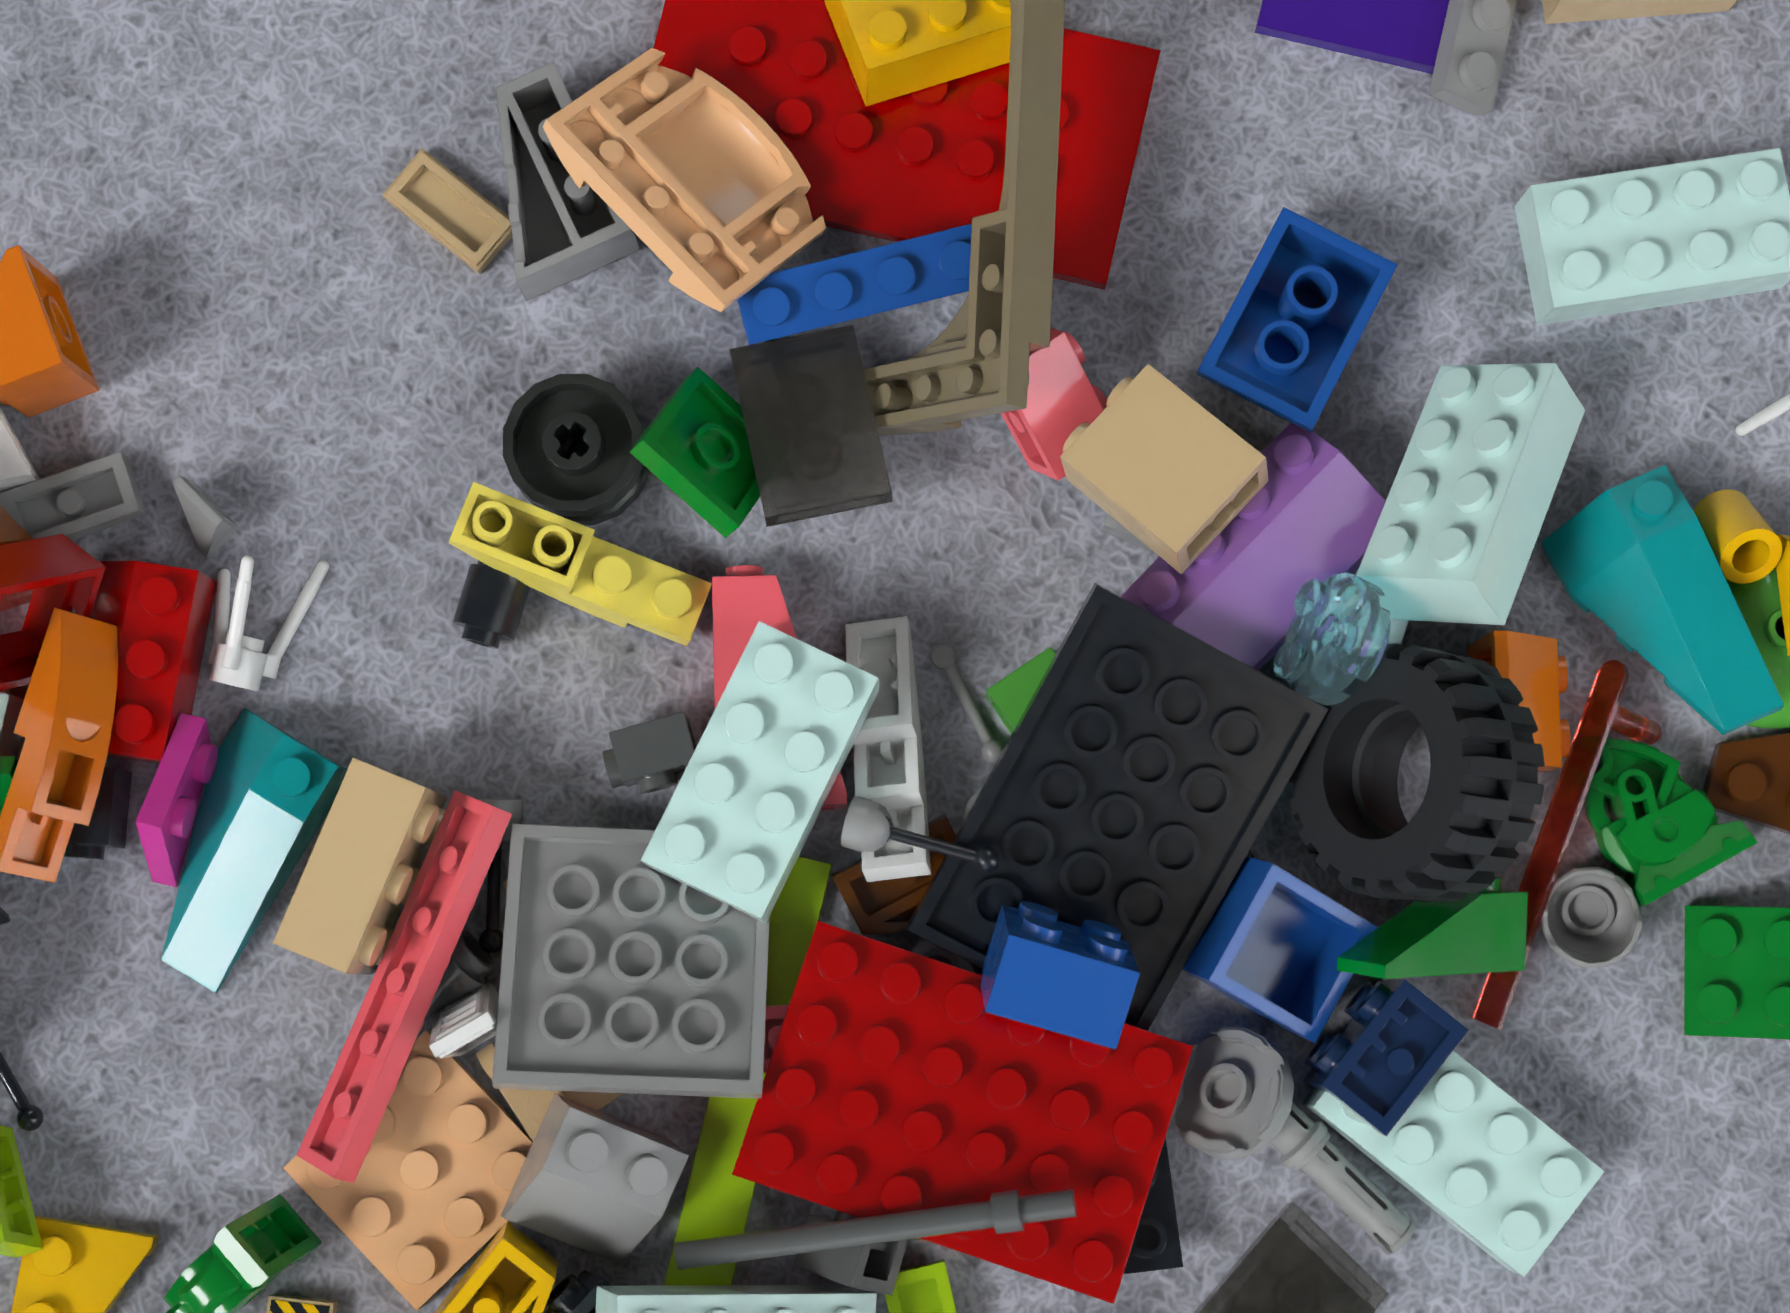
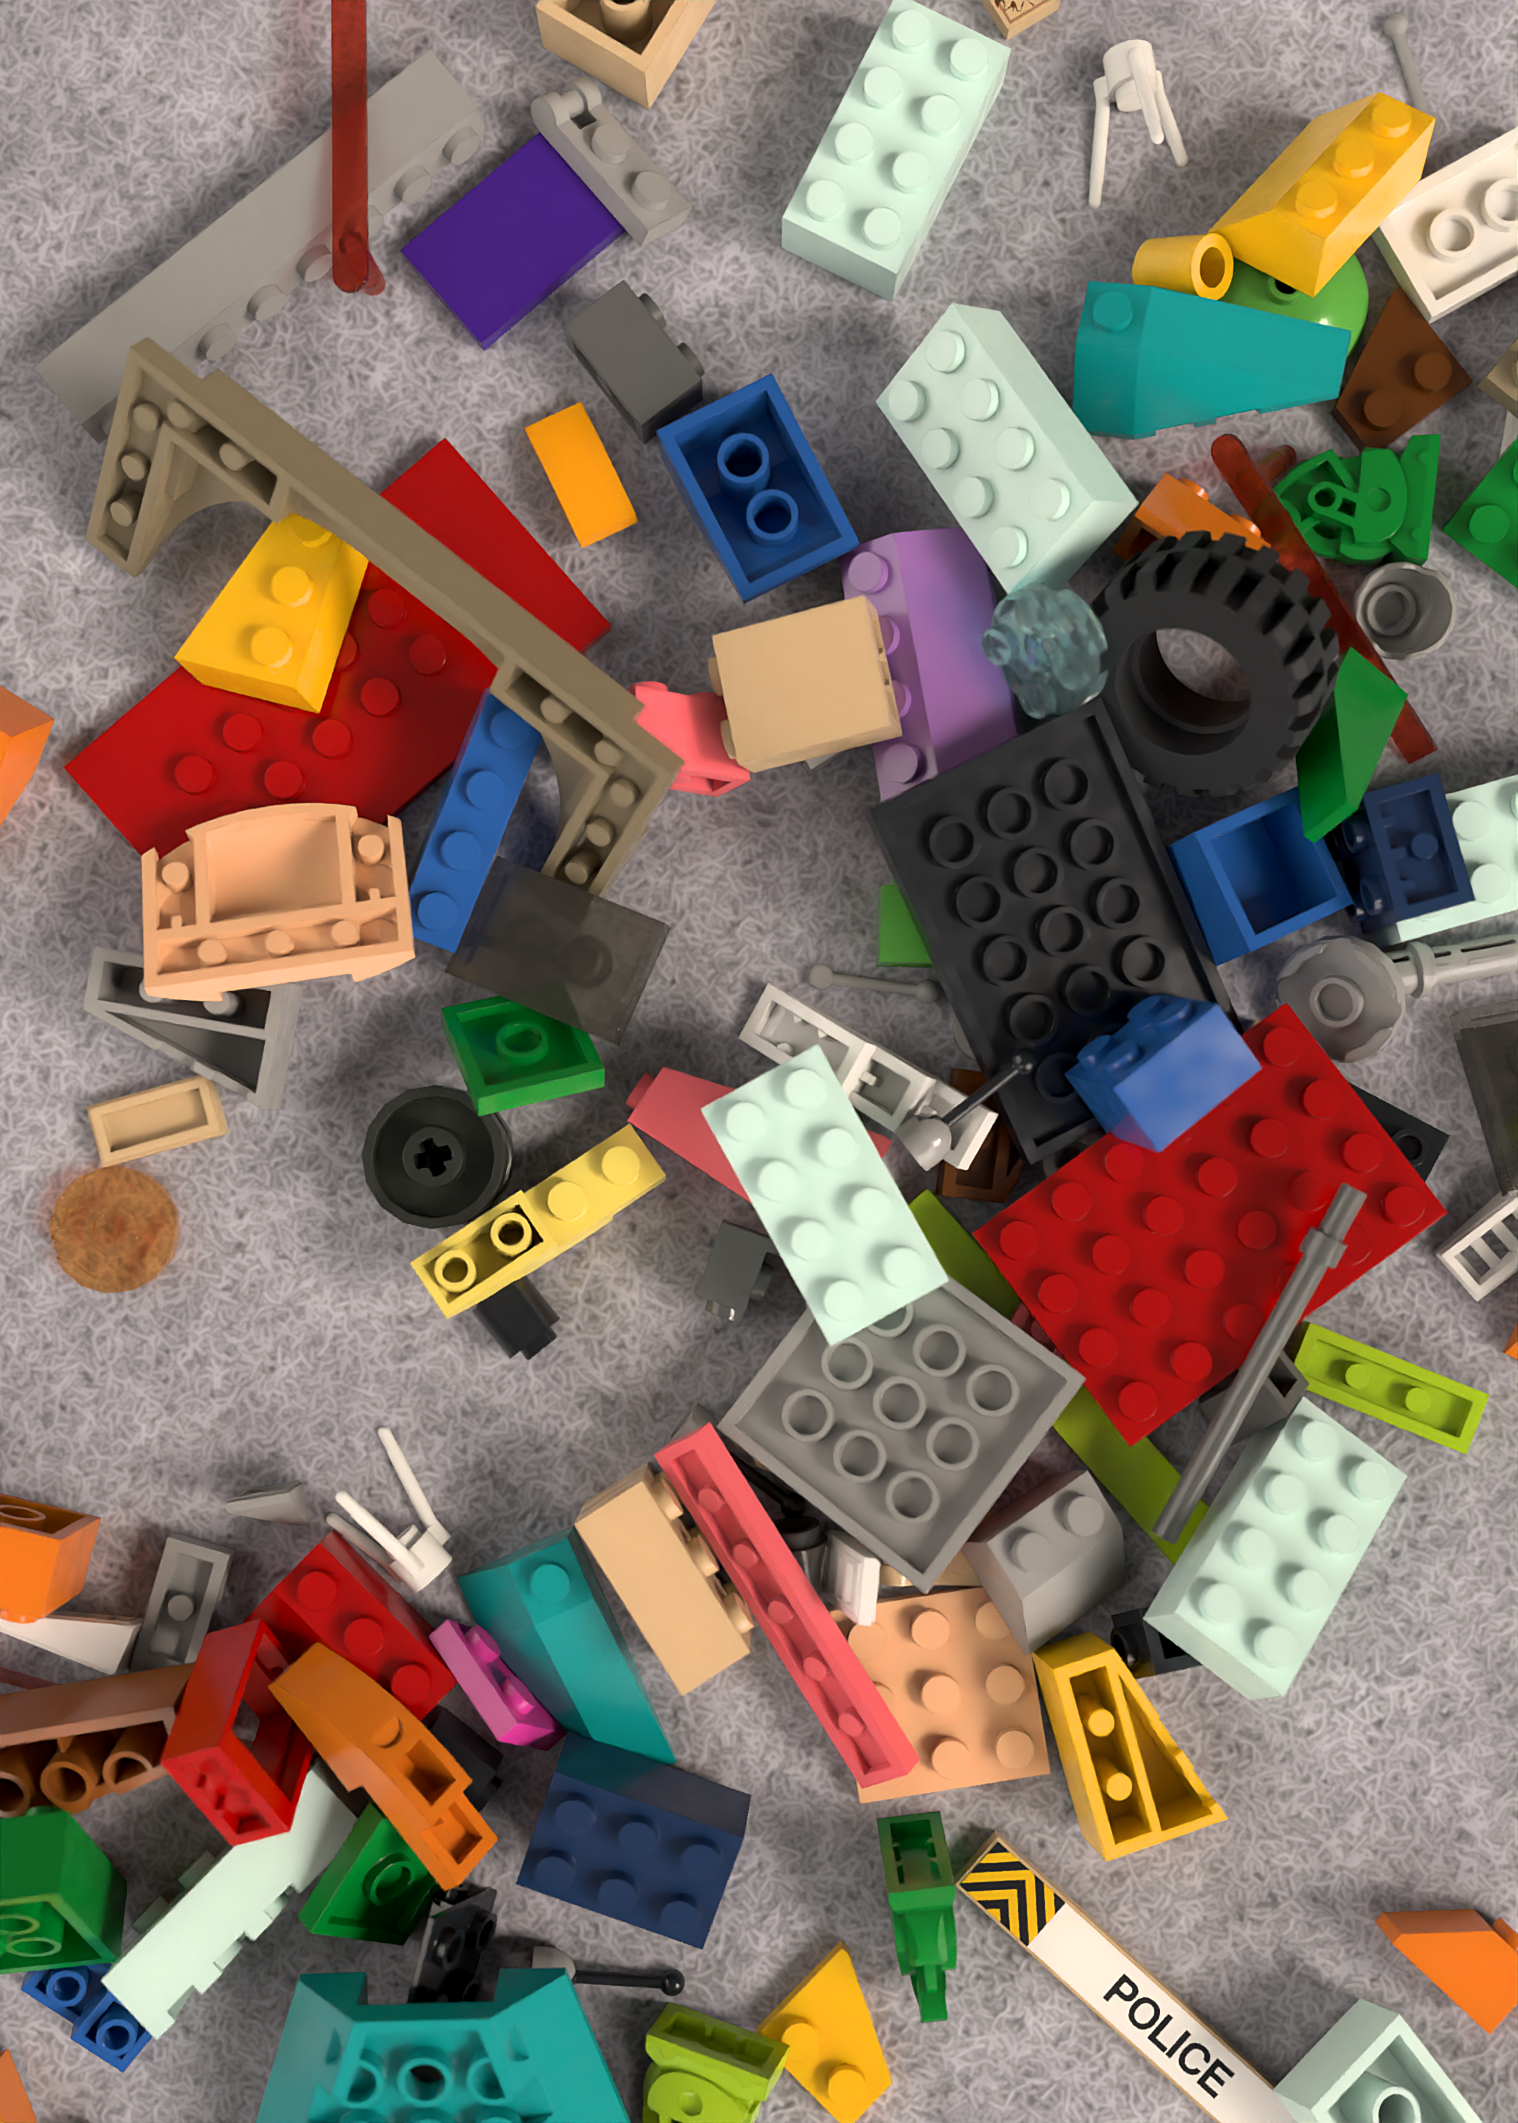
camera: 55 degrees left, 5 degrees up
none -> clear orange tile [49,1166,181,1293]
none -> dark blue brick [516,1731,751,1950]
none -> light orange slope [524,401,638,548]
none -> dark grey brick [563,280,705,444]

